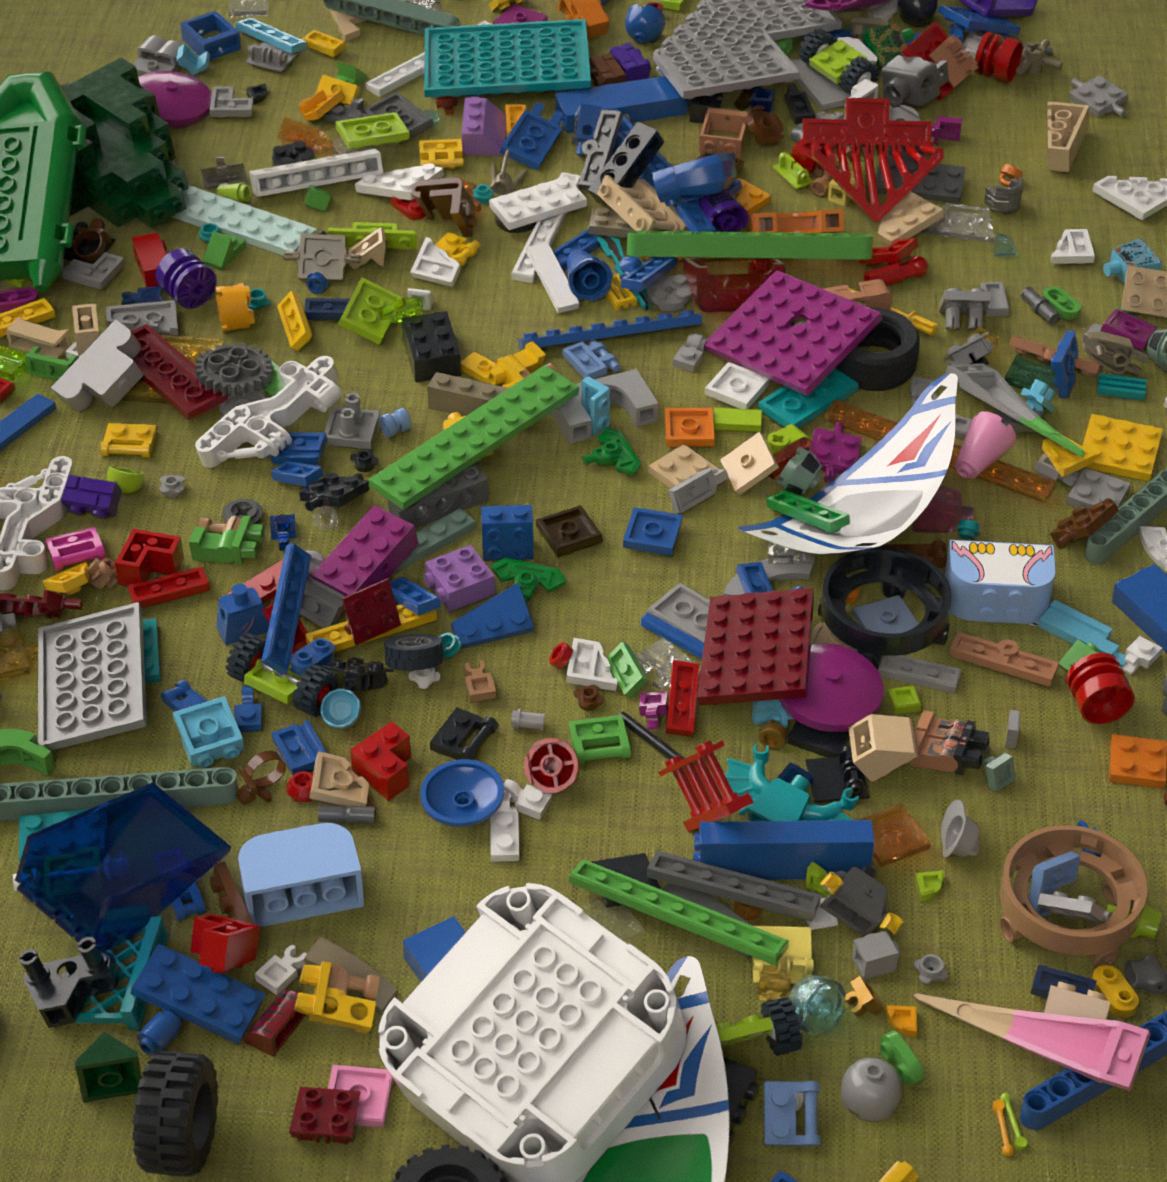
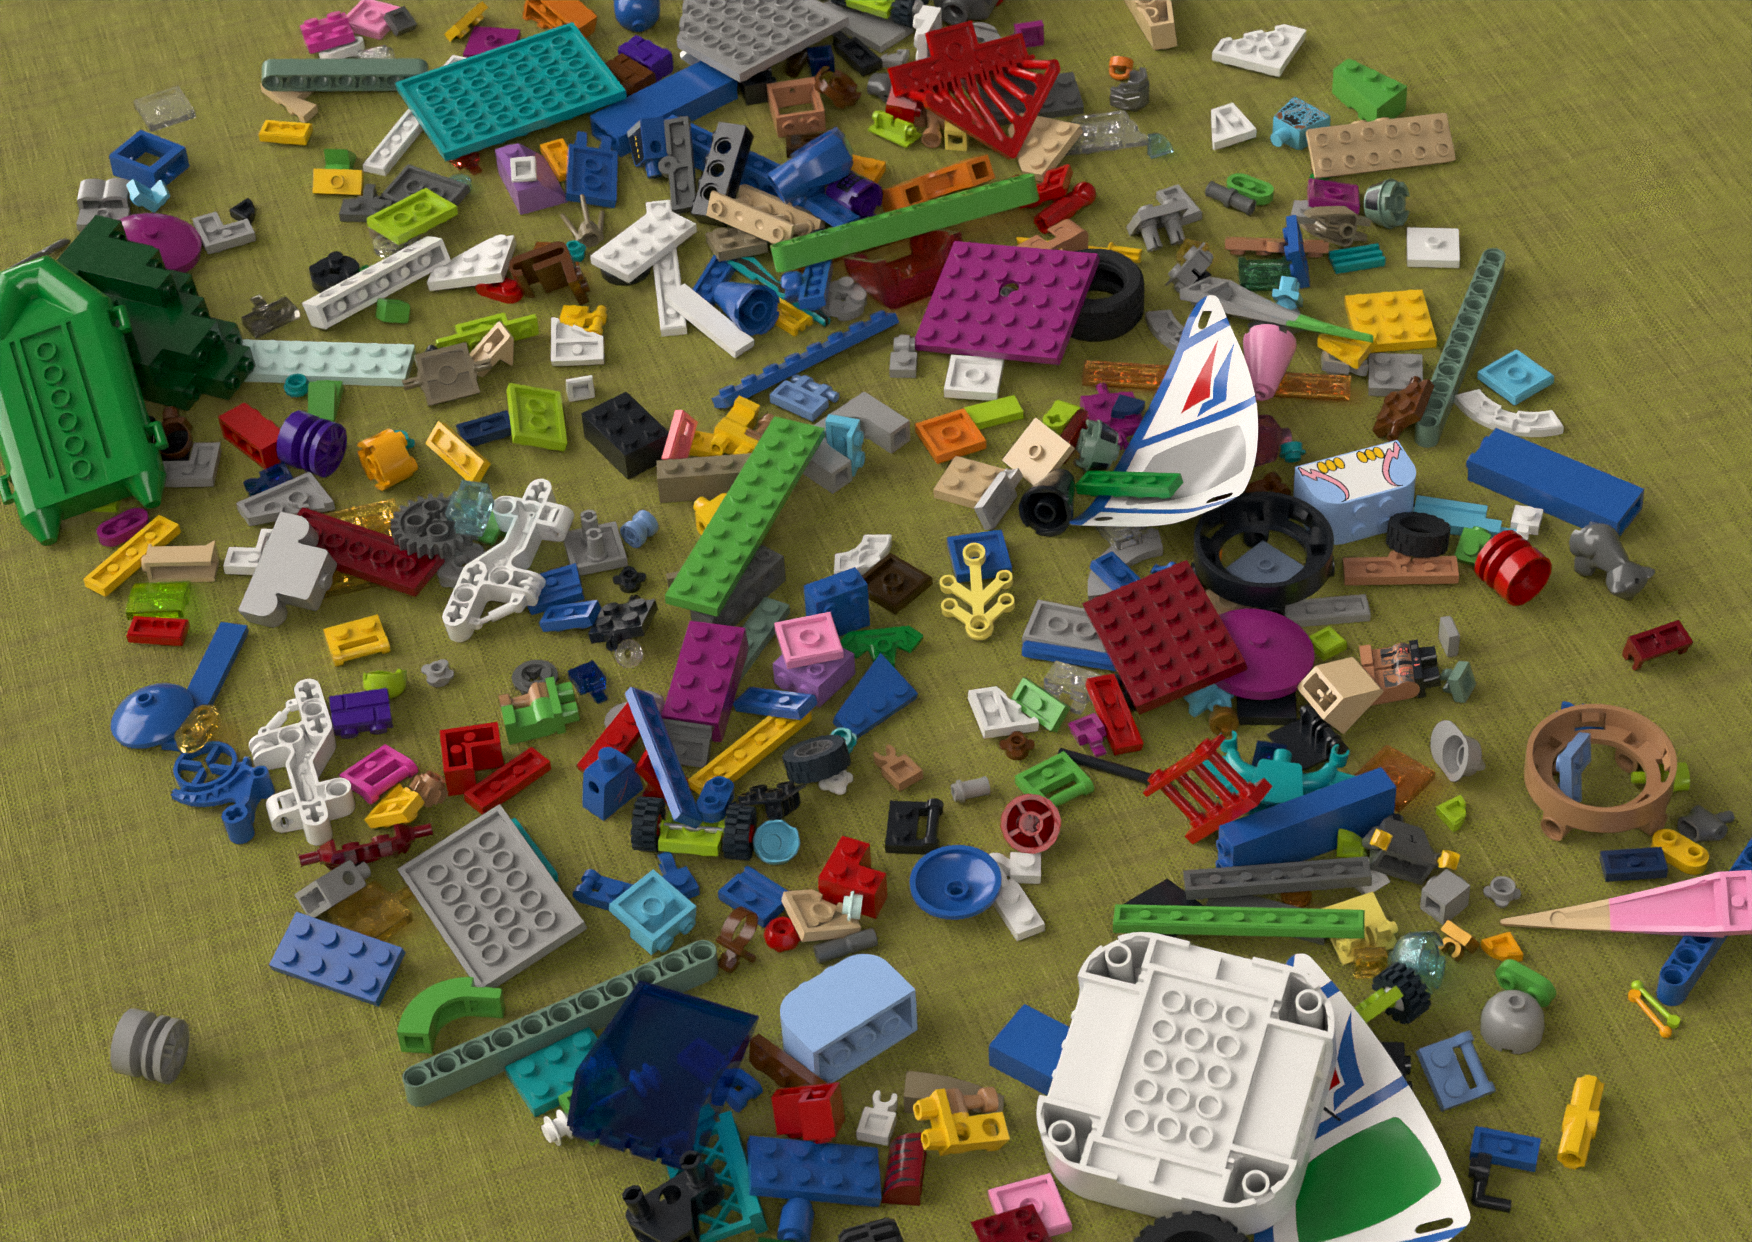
camera: 20 degrees left, 0 degrees up
bright green hinge [25,346,79,381] -> none
tan brick [72,303,100,356] -> none
lime cone [217,182,251,204] -> none
medium azure tile [236,18,306,54] -> none
light grey hinge [245,42,300,72] -> none
clear orange hinge [277,117,335,151] -> none
light orange slope [298,89,345,120] -> none
blue plate [306,272,328,294] -> none
dark red hinge [342,578,401,645] -> none
clear neon green wing [378,298,424,323] -> none
yellow plate [419,139,464,169] -> none
red tile [549,642,573,669] -> none
green piece [582,427,641,475] -> none
teal plate [758,368,859,428] -> none
light grey plate [1038,891,1112,925] -> none
tan brick [1044,982,1110,1020] -> none
orange plate [1109,734,1167,789] -> none
none -> clear light blue brick [445,480,495,537]
none -> white slope [510,156,537,183]
none -> coral tile [661,410,698,460]
none -> bright pink tile [774,612,844,669]
none -> white tile [834,535,892,575]
none -> light aqua plate [842,891,863,921]
none -> light yellow plant [940,543,1015,640]
none -> black cone [1019,469,1075,537]
none -> dark blue tile [1111,394,1145,419]
none -> black tyre [1386,512,1451,558]

